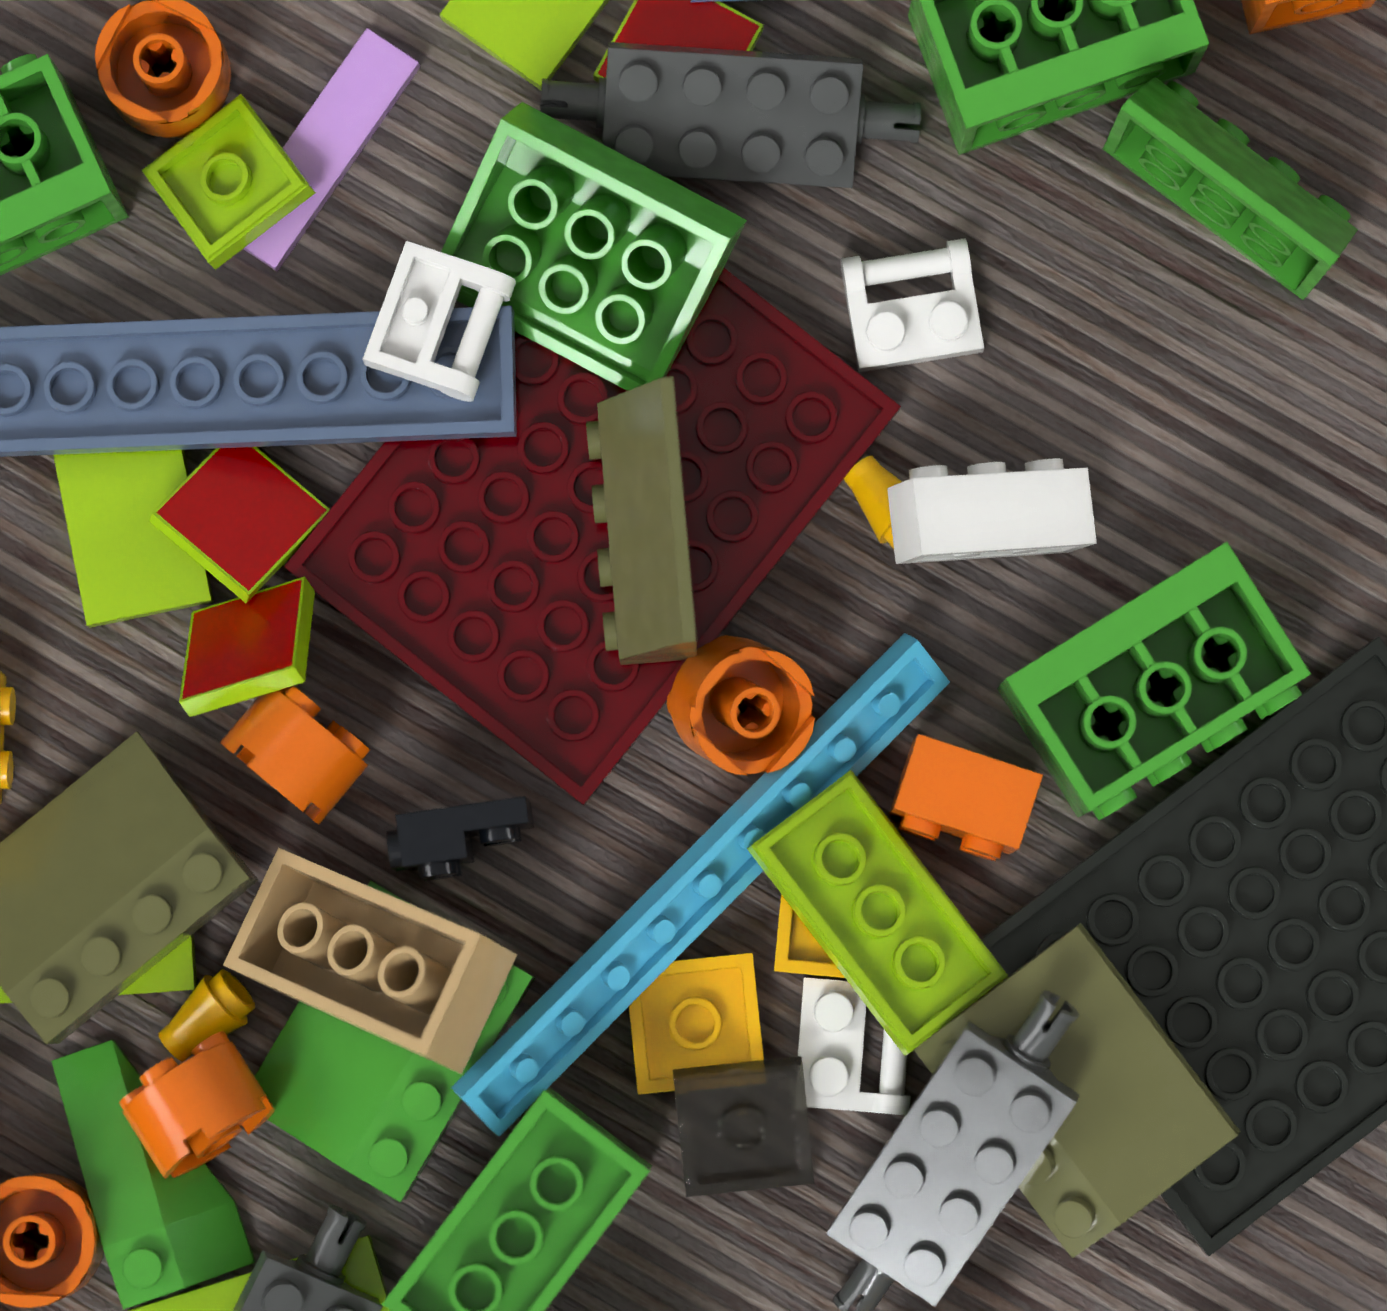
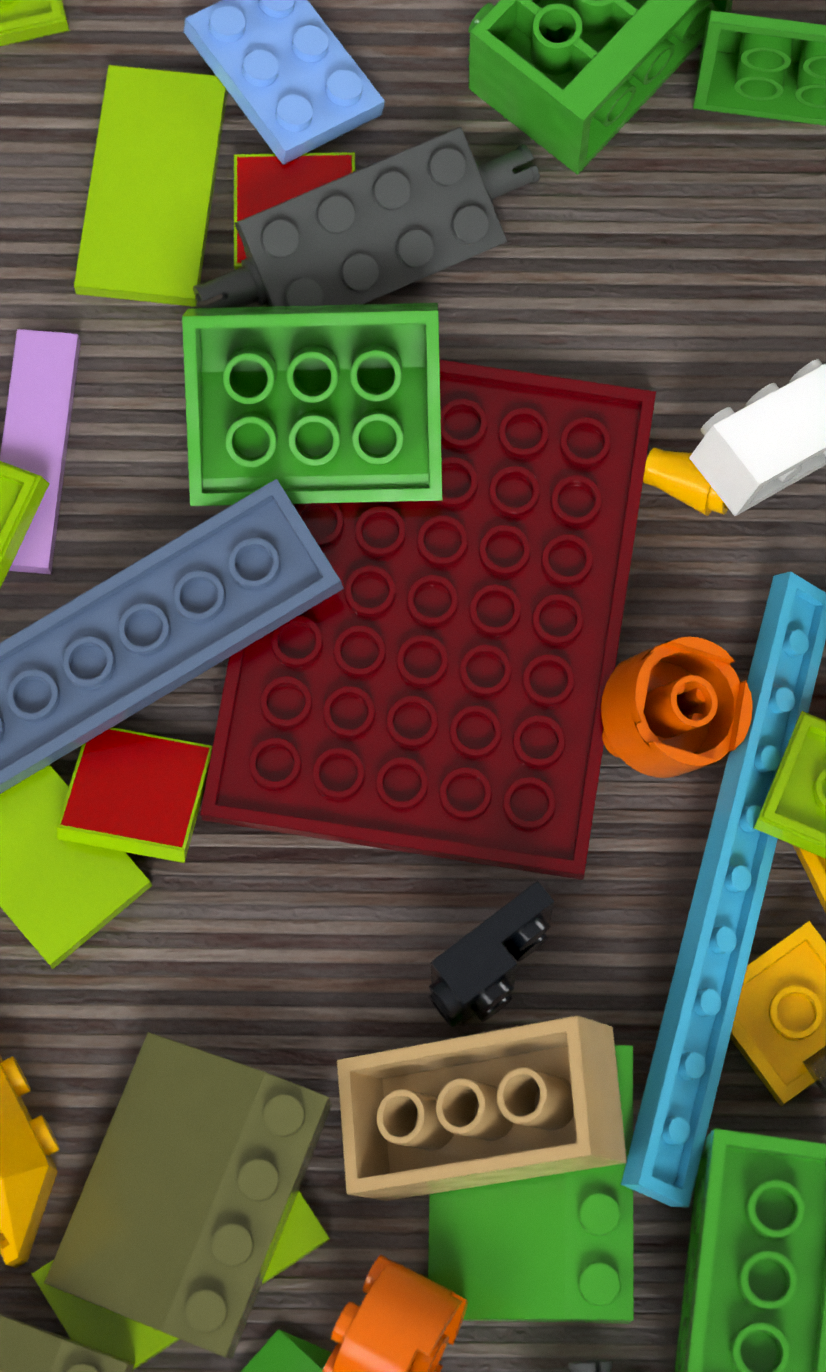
camera: 30 degrees left, 10 degrees down
yellow cone [158,969,255,1062] -> none
red tile [179,576,315,717] -> none
orange brick [219,686,370,825] -> none
white plate [363,241,516,402] -> none
olive slope [586,377,697,665] -> none
white plate [840,238,984,372] -> none

